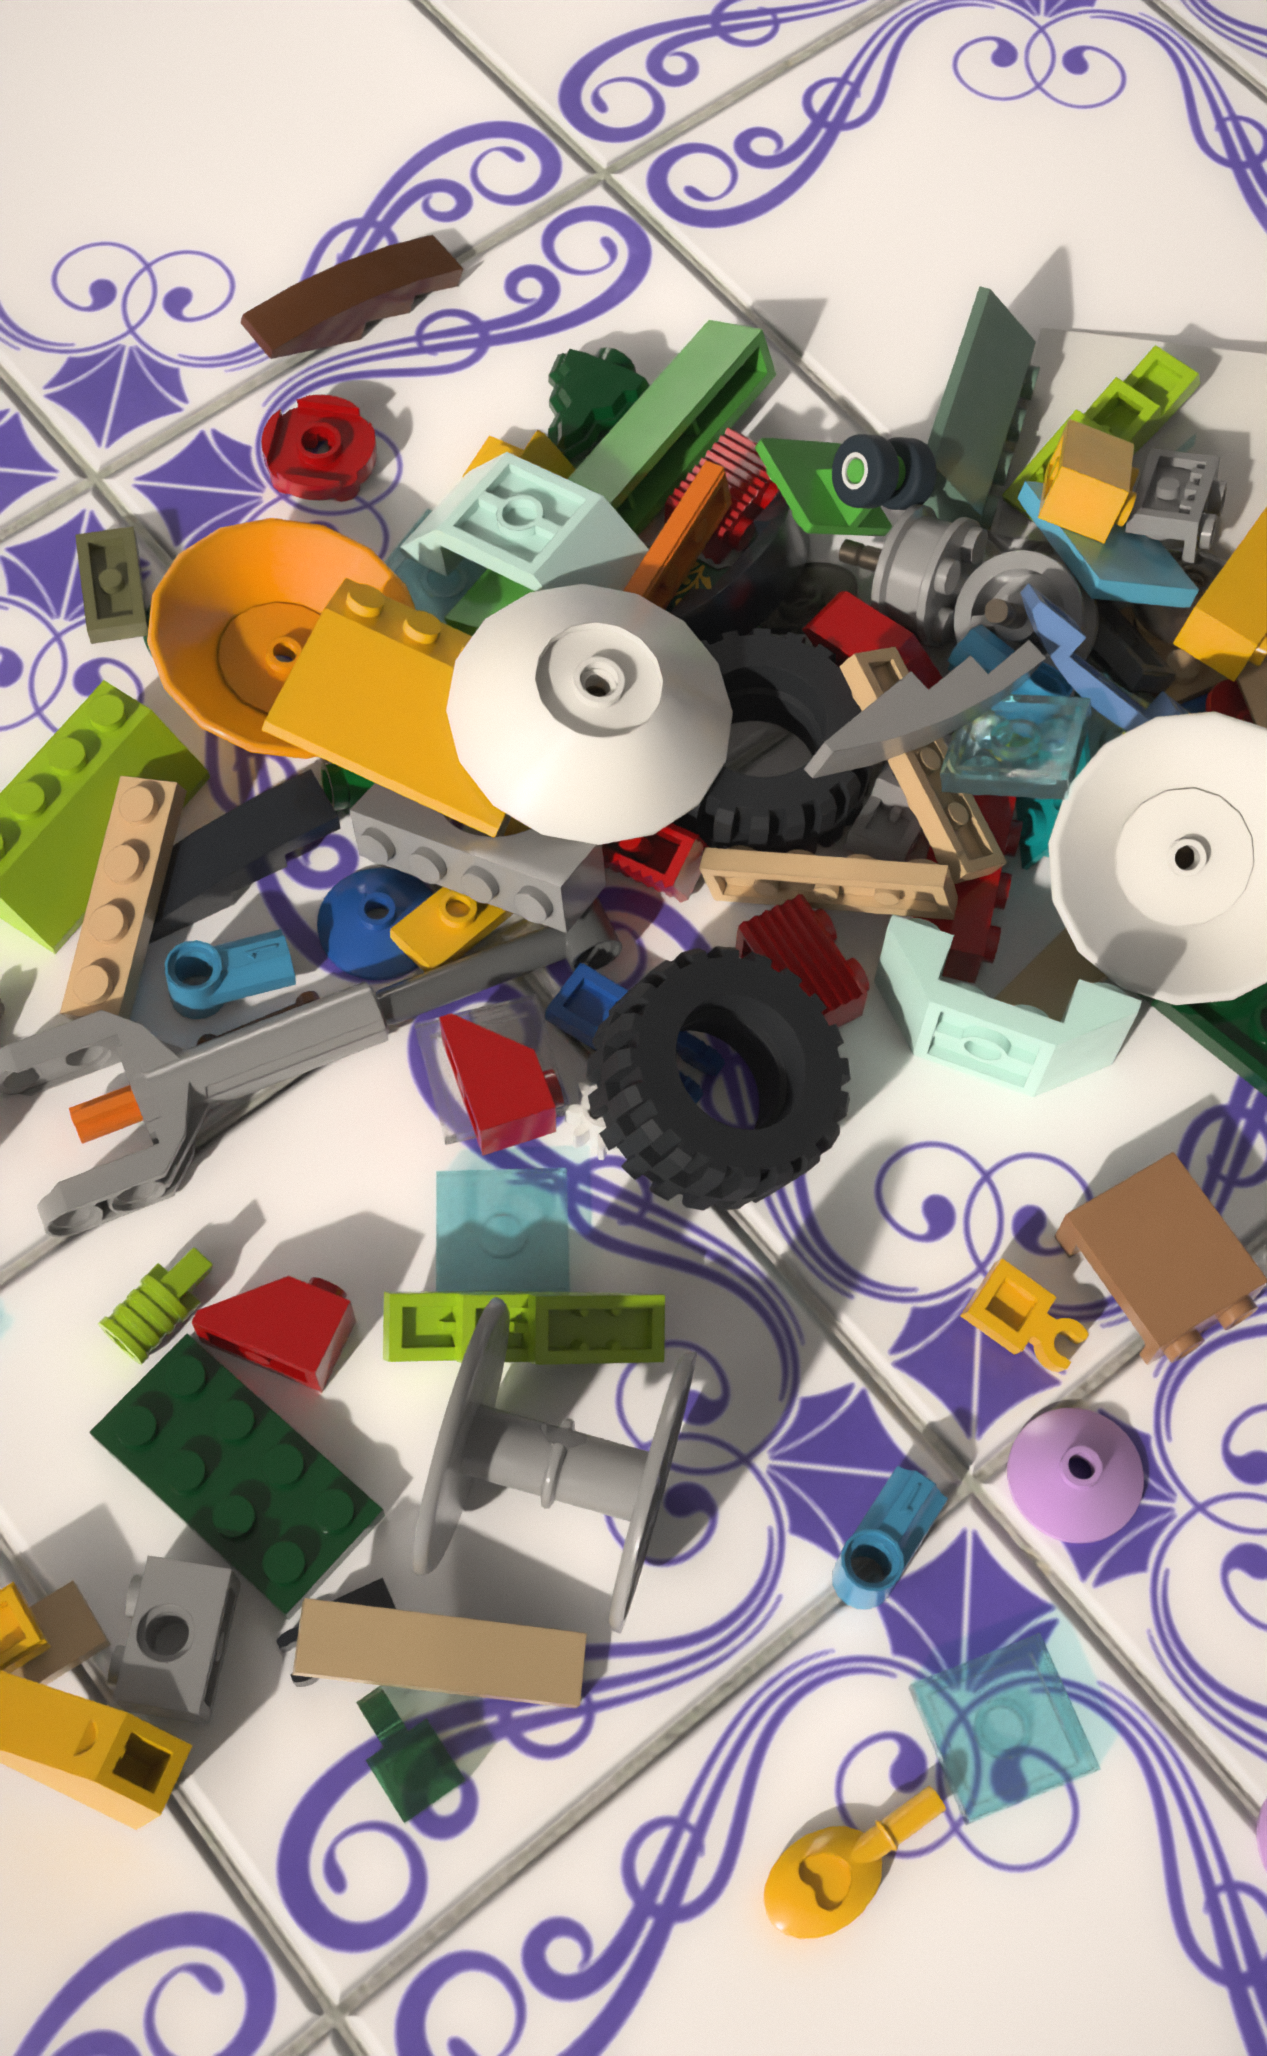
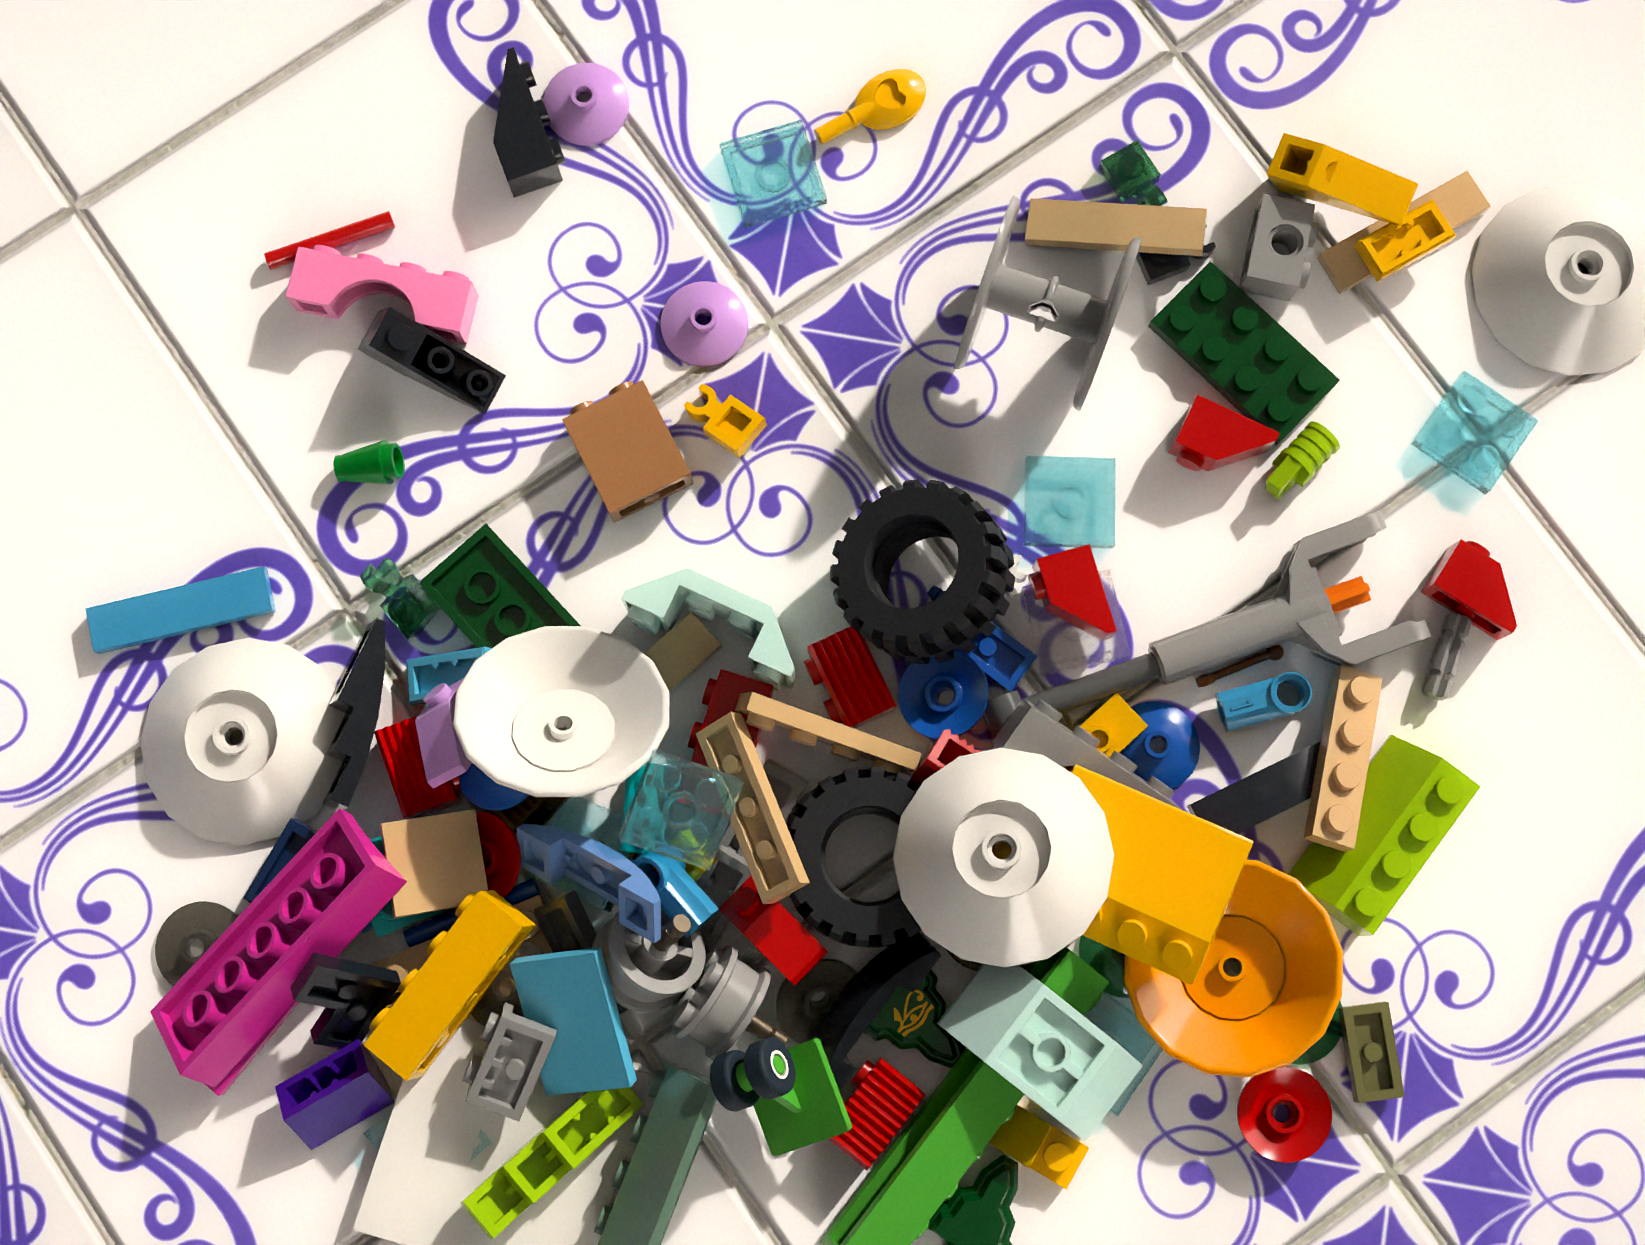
camera: 175 degrees left, 15 degrees up
red plate [261,395,377,502] -> none
lime slope [383,1291,665,1365] -> none
orange tile [623,460,732,610] -> none
light grey slope [804,640,1046,778] -> none
dark azure piece [832,1466,948,1609] -> none
yellow brick [1038,419,1139,543] -> none
none -> blue dish [898,650,989,739]
none -> red dish [1237,1066,1332,1163]

